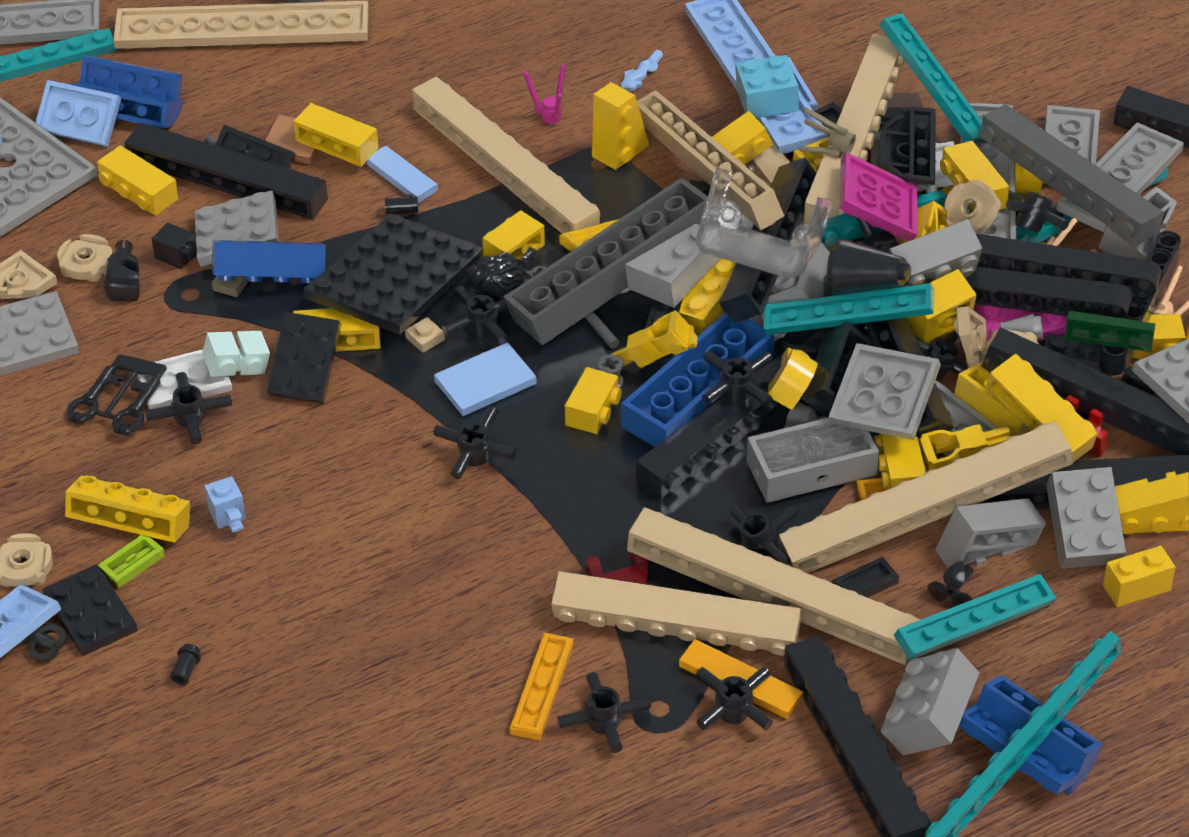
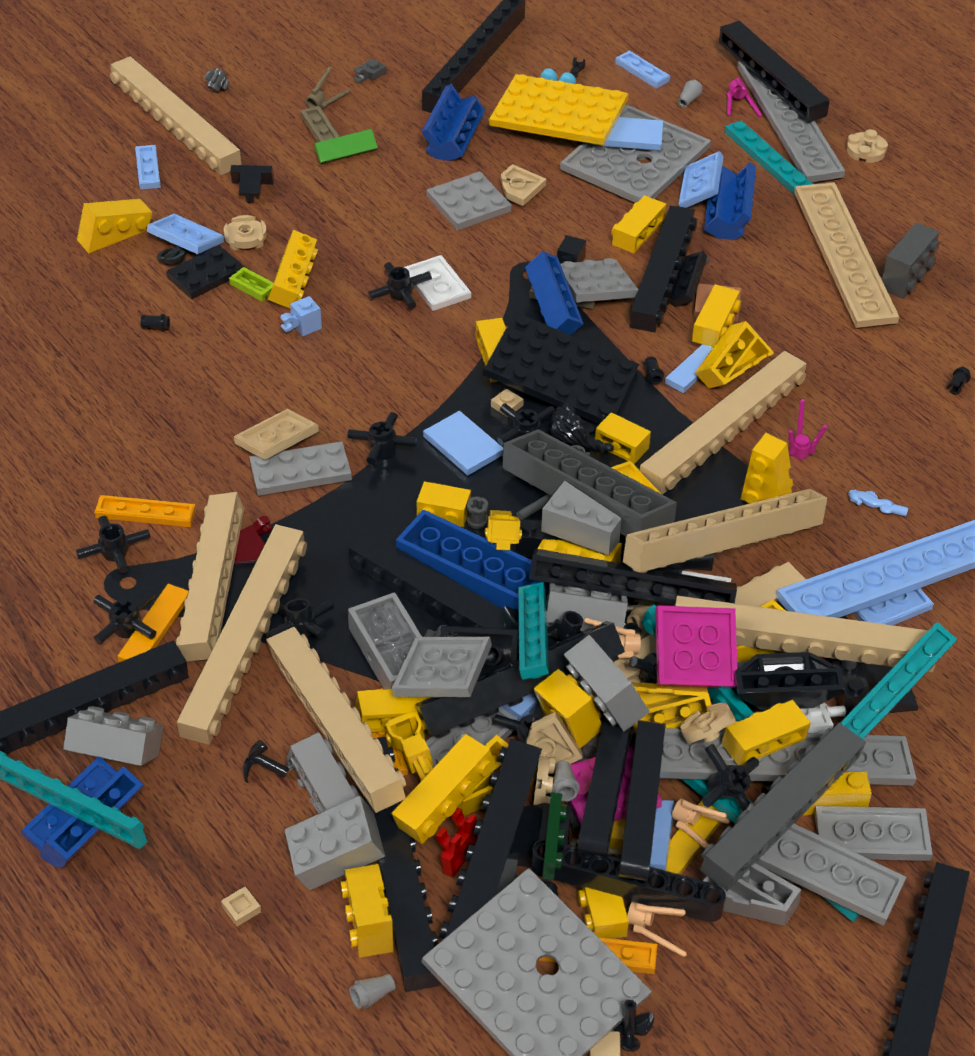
camera: 80 degrees right, 0 degrees up
tan plate [57,234,113,282] -> none
black piece [67,354,167,436] -> none
black piece [104,240,140,302] -> none
light aqua piece [202,331,270,376] -> none
black plate [267,312,342,404] -> none
clear windscreen [696,168,833,278] -> none
black bar [702,350,773,406] -> none
yellow brick [712,111,773,165] -> none
medium azure brick [735,55,799,118] -> none
yellow brick [768,347,818,410] -> none
dark tan plant [799,107,856,157] -> none
black cone [827,240,911,296] -> none
black tile [832,557,899,598] -> none
teal plate [894,574,1057,660] -> none
yellow brick [1103,546,1176,607] -> none
none -> tan plate [221,887,261,927]
none -> tan tile [234,409,319,460]
none -> light grey plate [249,441,352,496]
none -> yellow wedge [695,321,774,388]

